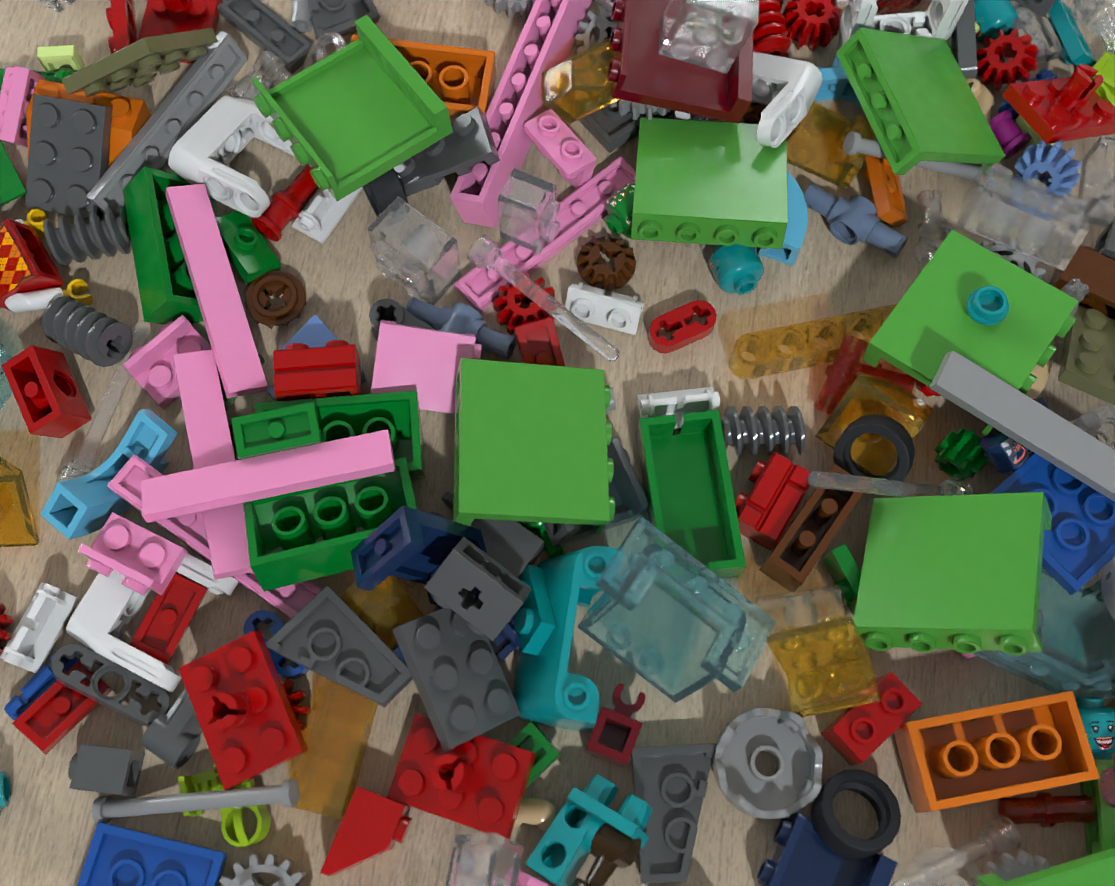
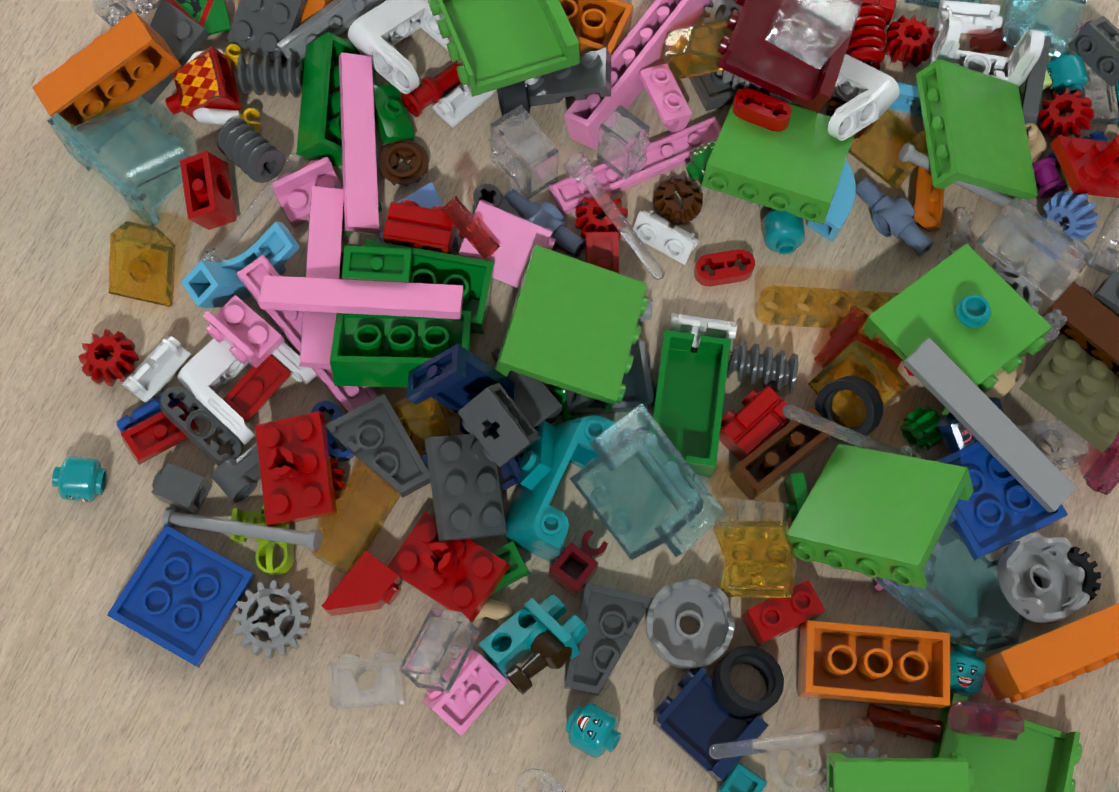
camera: 15 degrees right, 0 degrees up
none -> clear red pin [440,196,500,260]
none -> red beam [732,88,792,131]

